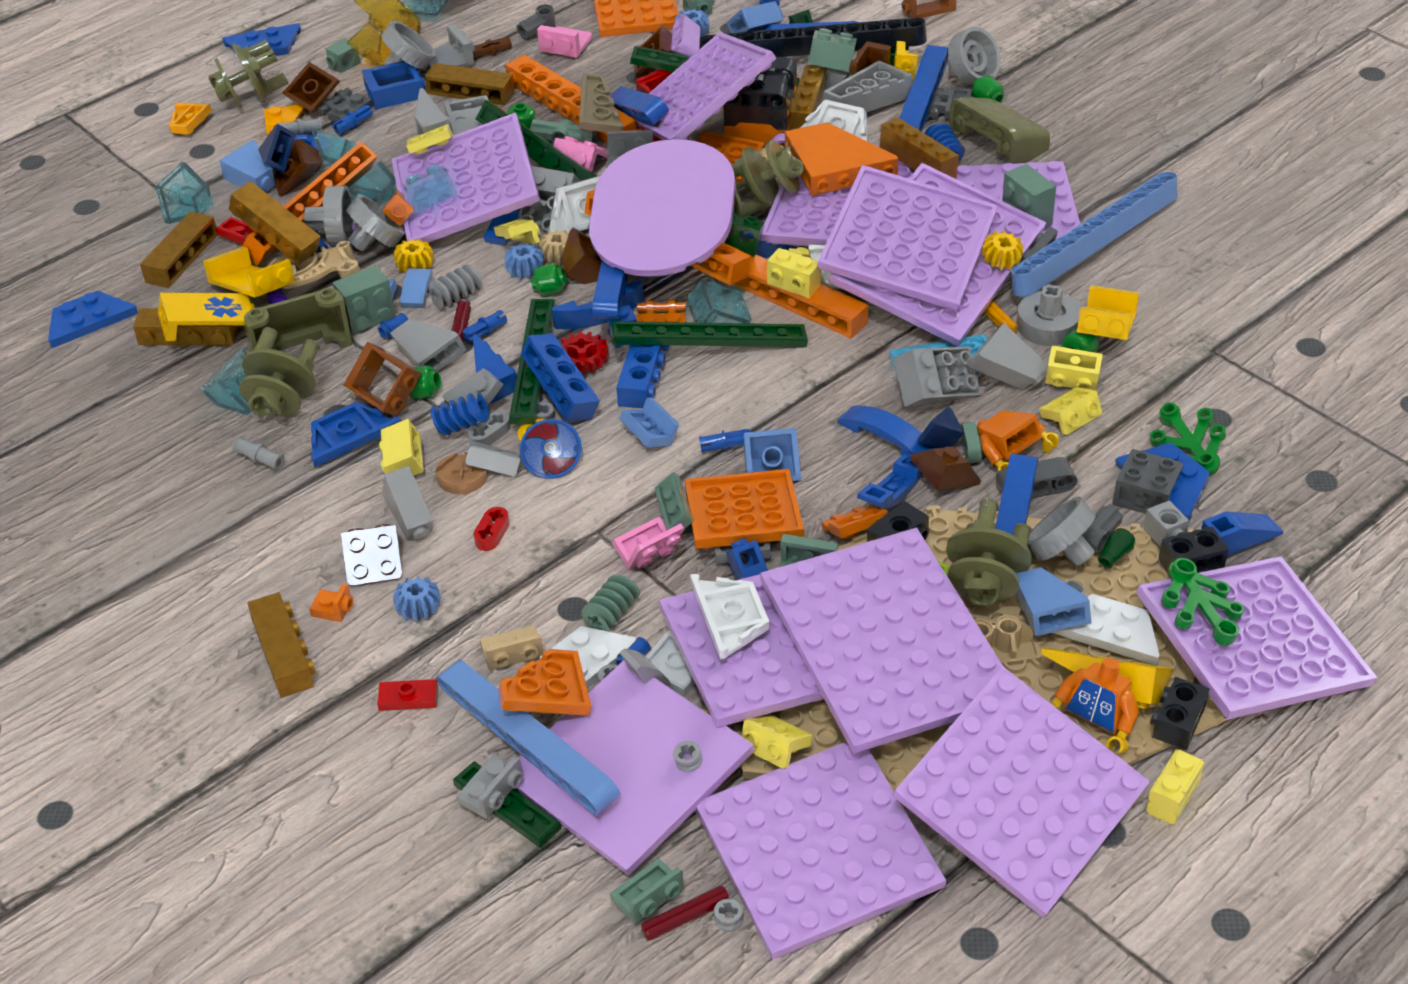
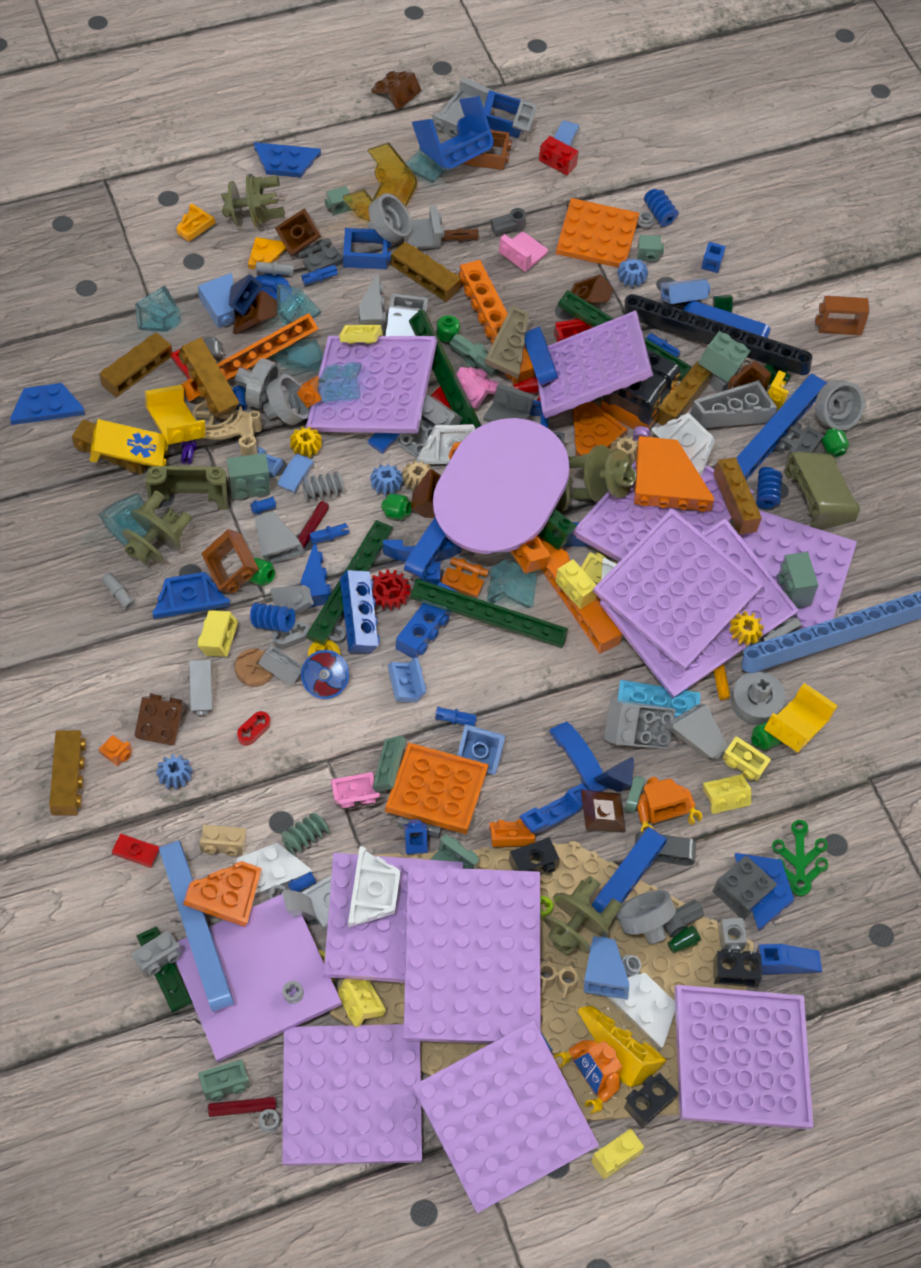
camera: 15 degrees right, 15 degrees up
light yellow bracket [494,219,540,244] -> none
lavender beam [671,14,700,57] -> none
green plant [1161,558,1245,646] -> none

